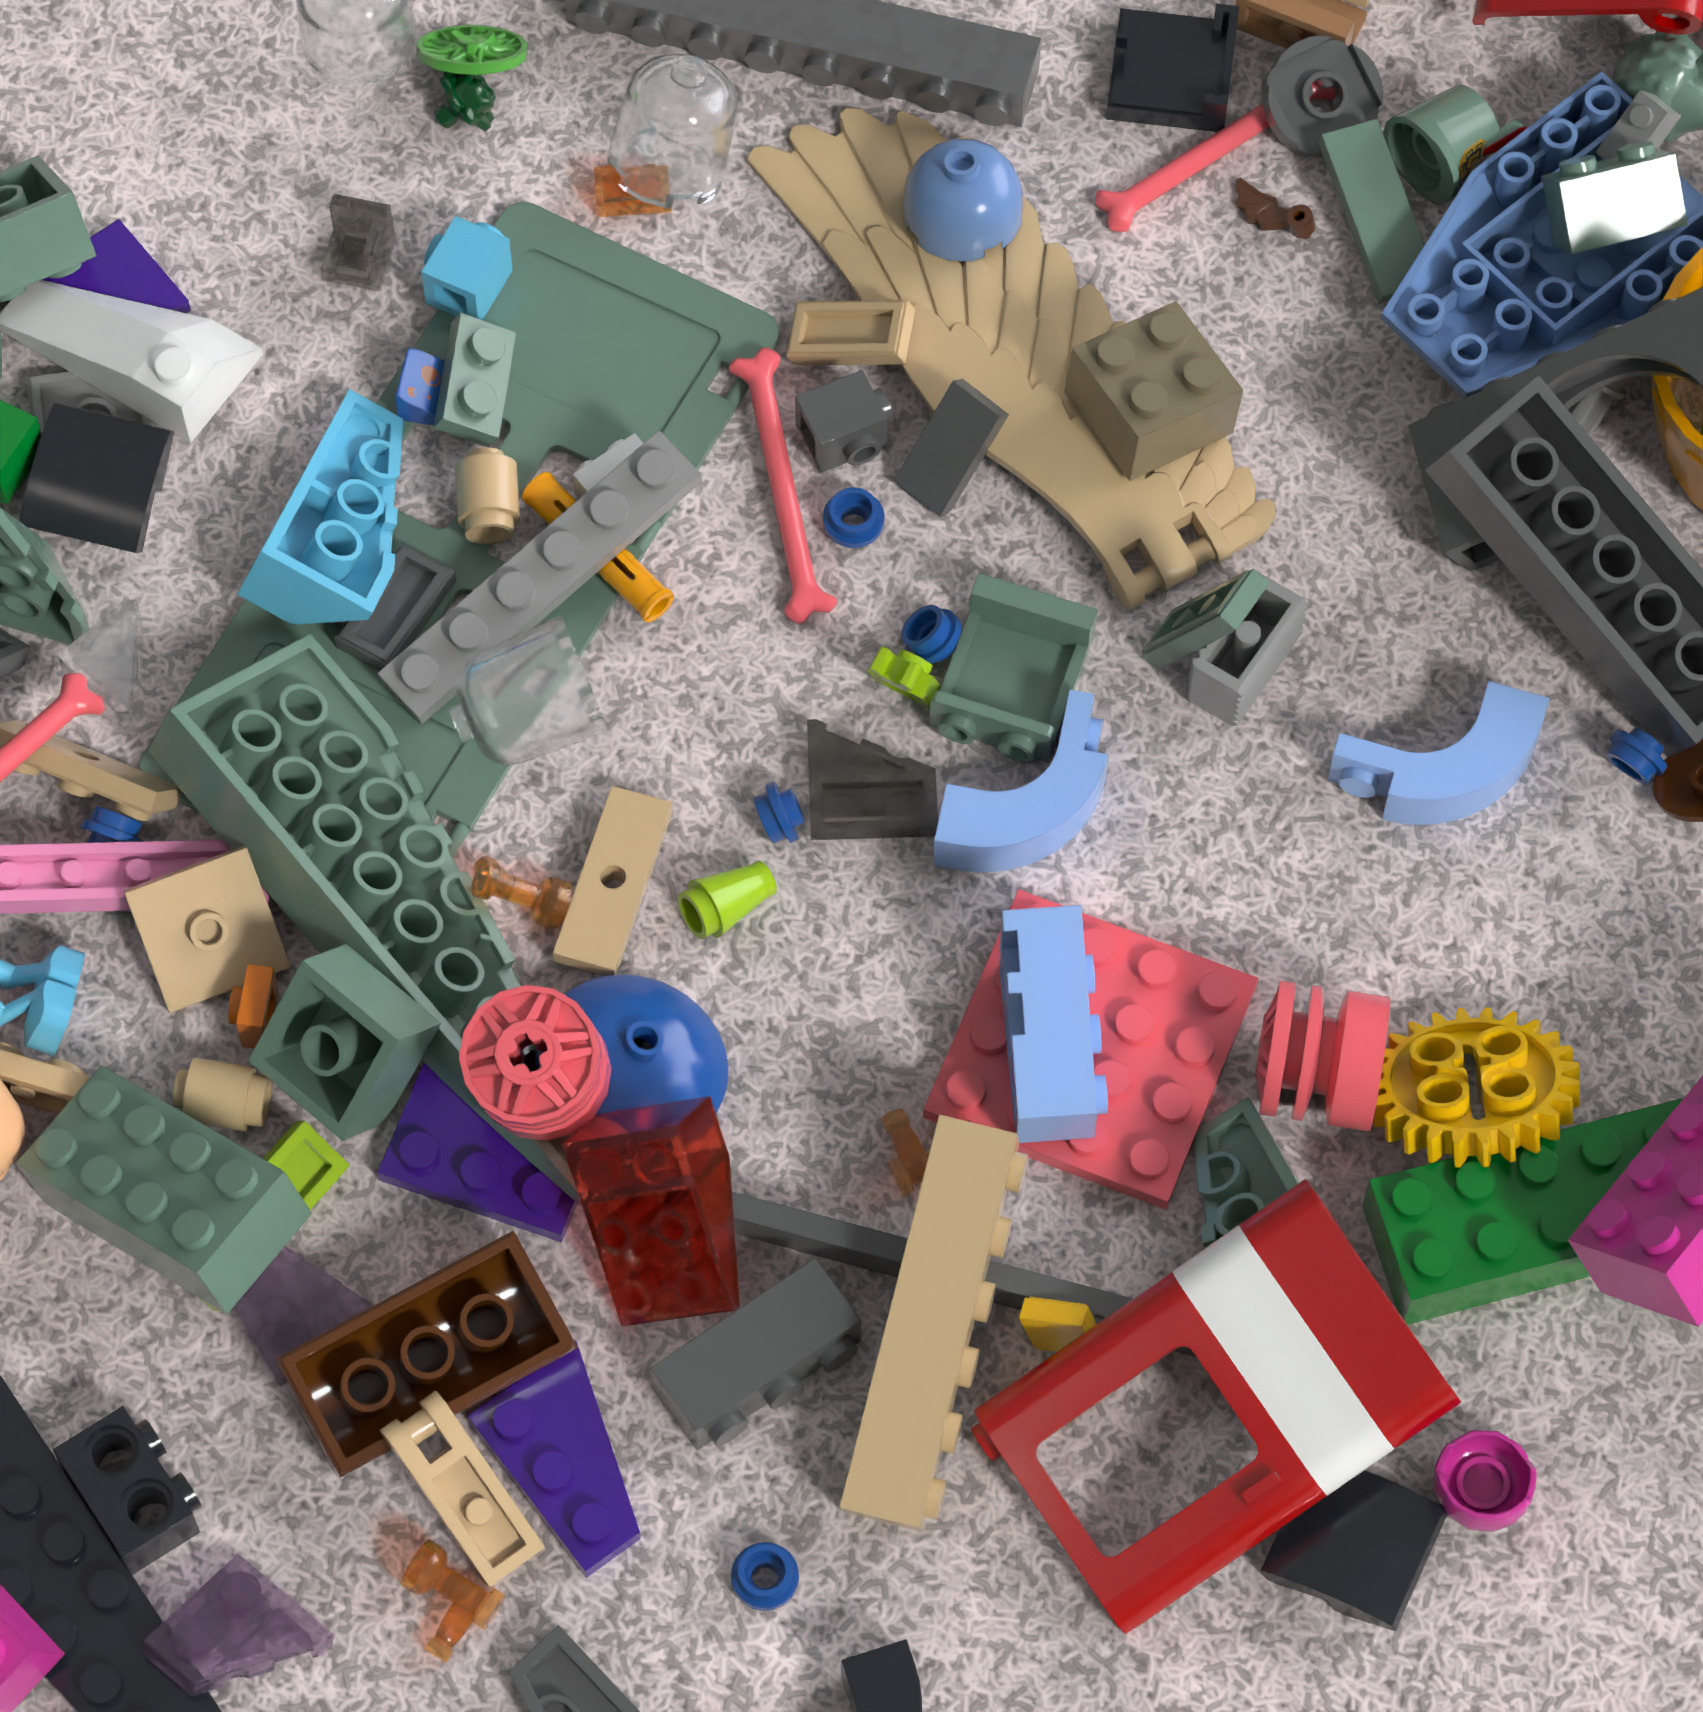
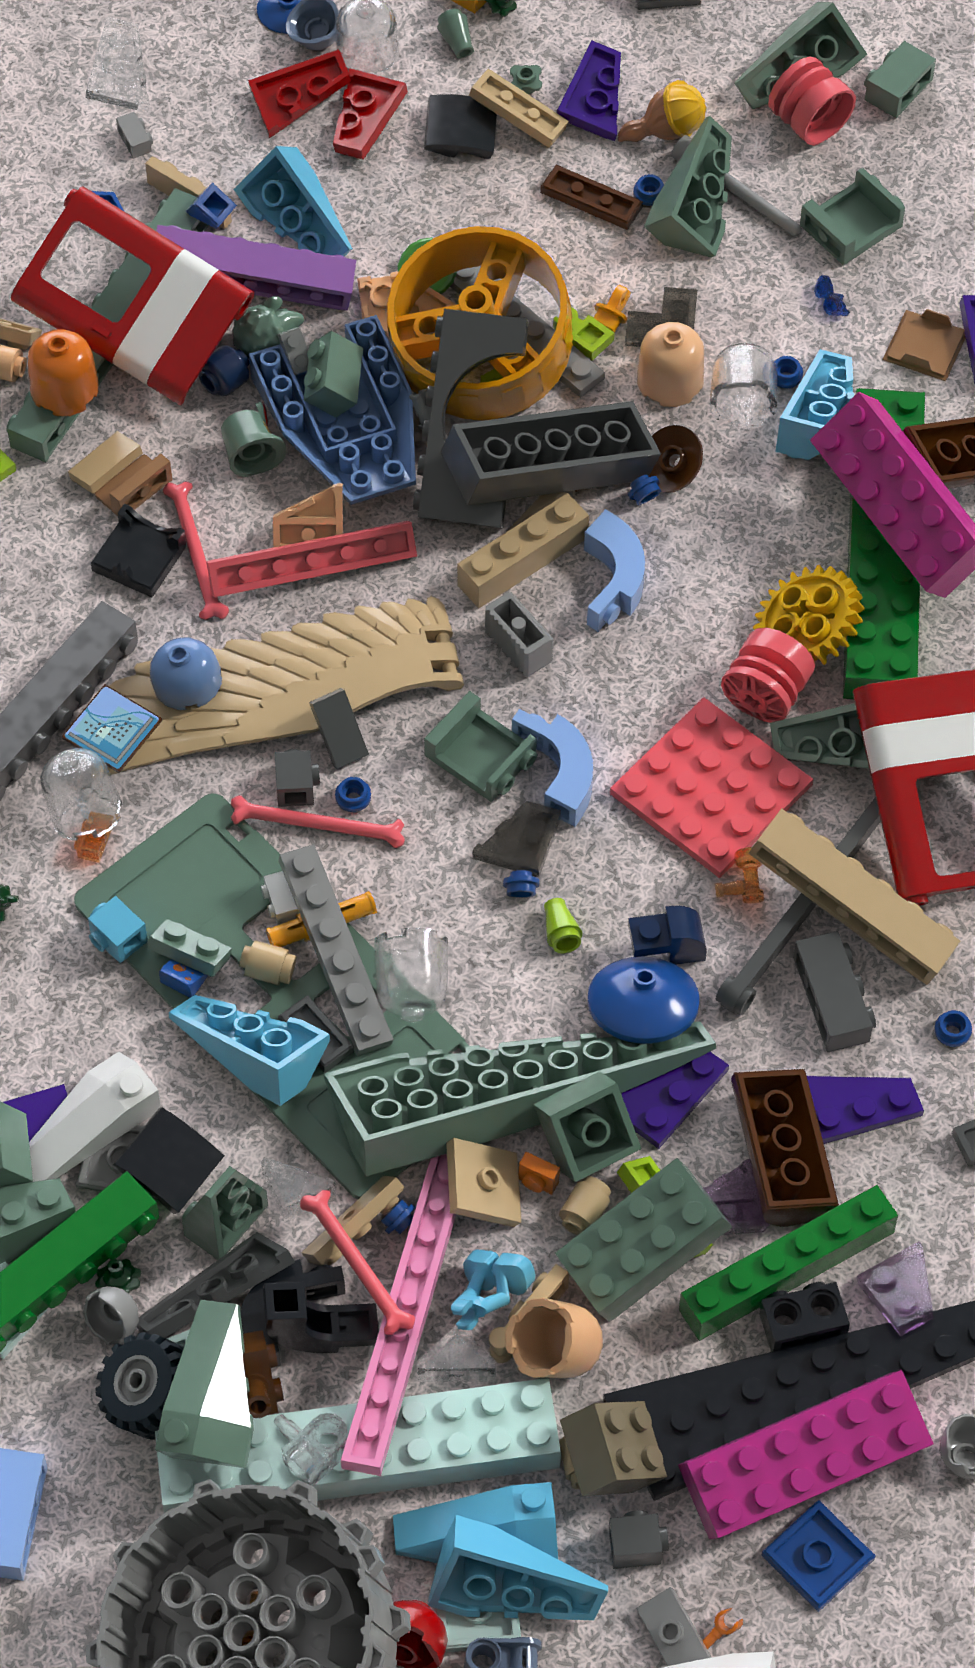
camera: 70 degrees left, 5 degrees down
clear smoke panel [320,194,396,291] -> none
tan plate [380,1391,545,1587] -> none
clear orange piece [400,1539,506,1663] -> none
coral wheel [459,985,612,1141] -> none
clear orange piece [471,856,572,930] -> none
tan tile [553,786,673,976] -> none
clear red slope [562,1096,740,1327] -> none
tan tile [786,300,915,366] -> none
lime plate [867,646,941,709] -> none
blue plate [901,605,962,664] -> none
light blue wedge [999,905,1108,1143] -> none
yellow tile [1019,1297,1096,1352] -> none
dark tan brick [1064,301,1243,481] -> none
sand green tile [1141,569,1269,669] -> none
reddish brown piece [1235,177,1316,239] -> none
dark grey plate [1261,35,1384,158] -> none
sand green tile [1318,119,1425,304] -> none
none -> piece [62,684,162,773]
none -> dark blue head [199,346,250,396]
none -> coral plate [206,521,417,597]
none -> light nougat wing [273,483,343,548]
none -> tan wedge [457,492,589,609]
none -> dark blue brick [628,906,707,965]
none -> green brick [679,1185,898,1341]

